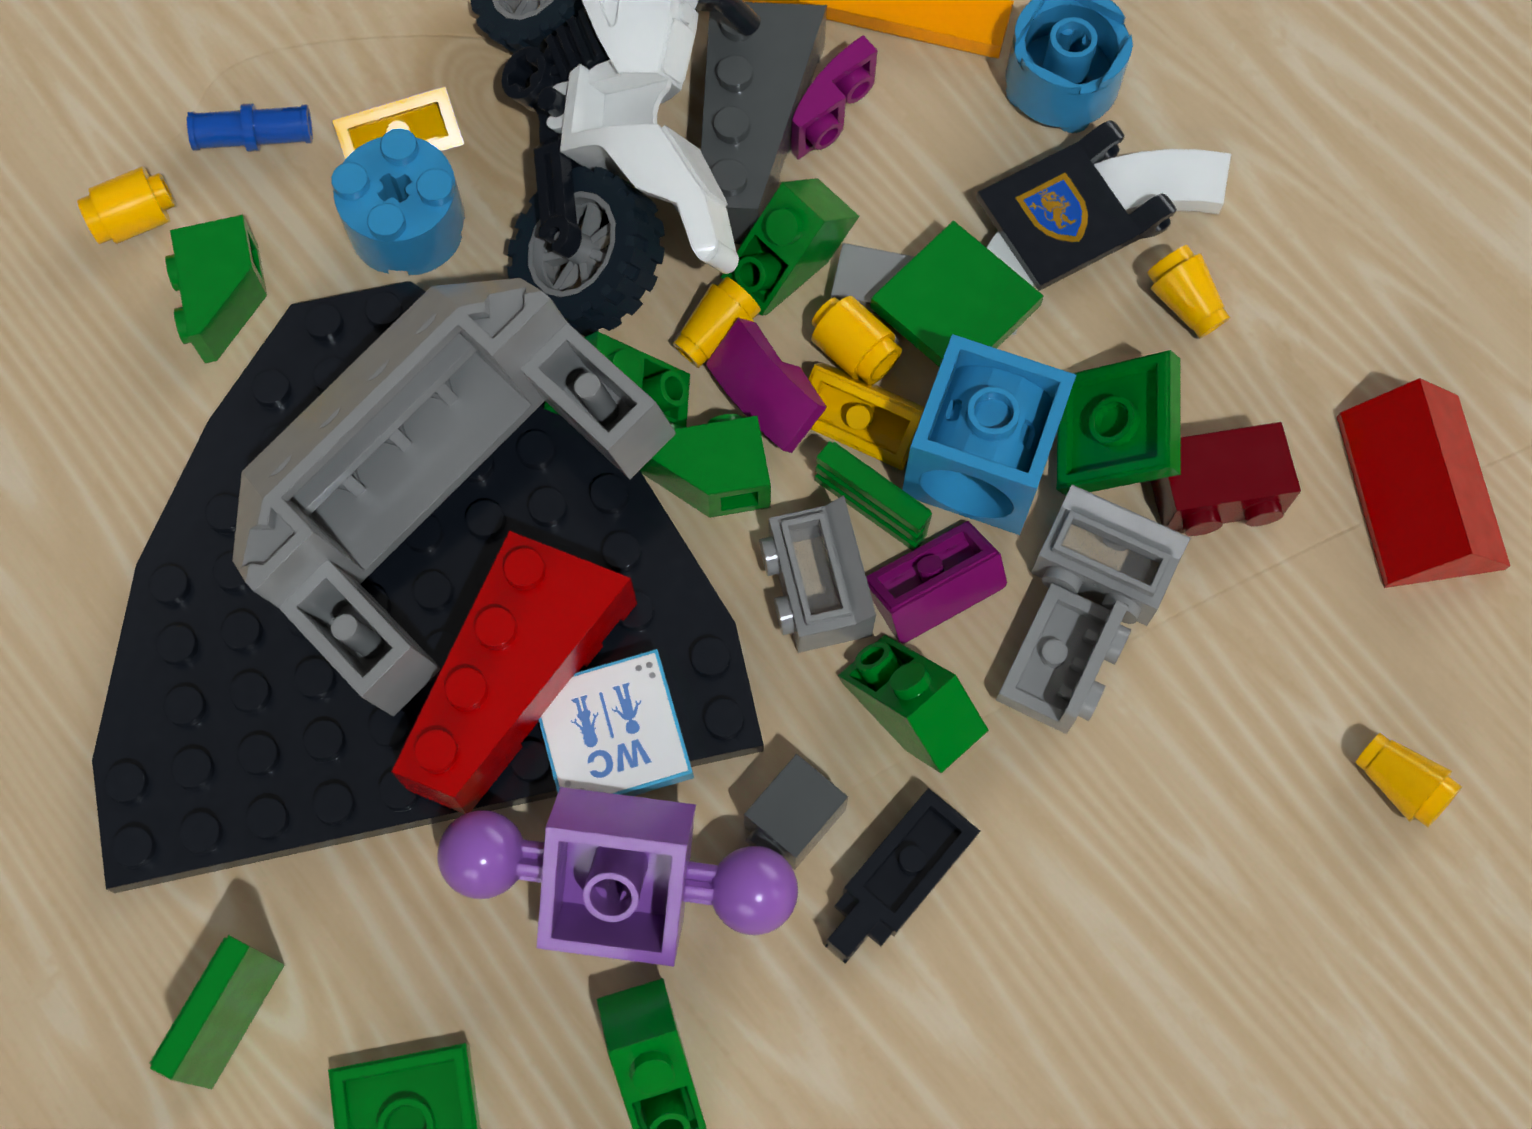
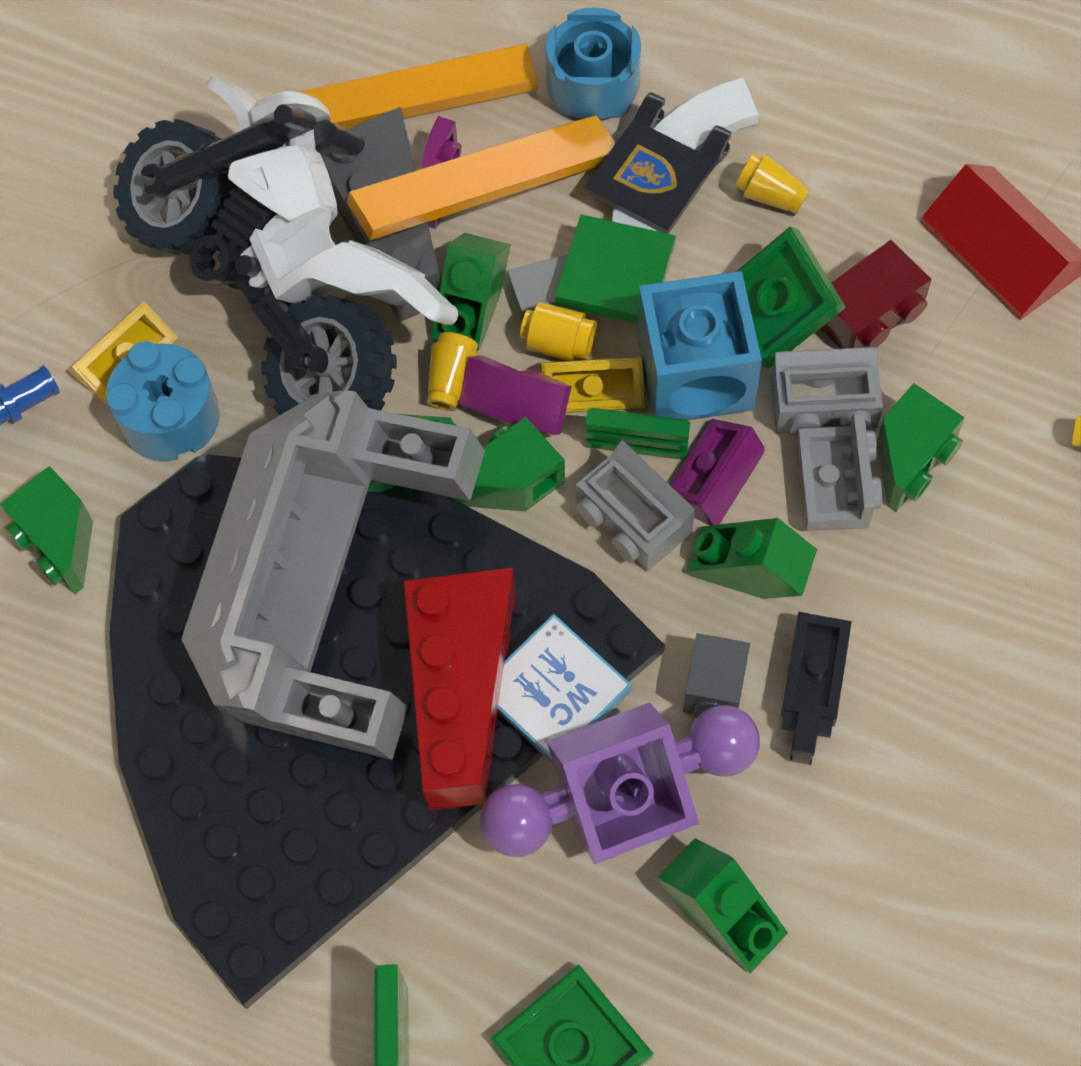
camera: 25 degrees left, 5 degrees down
none -> light orange tile [347,115,616,241]
none -> green slope [877,383,965,512]

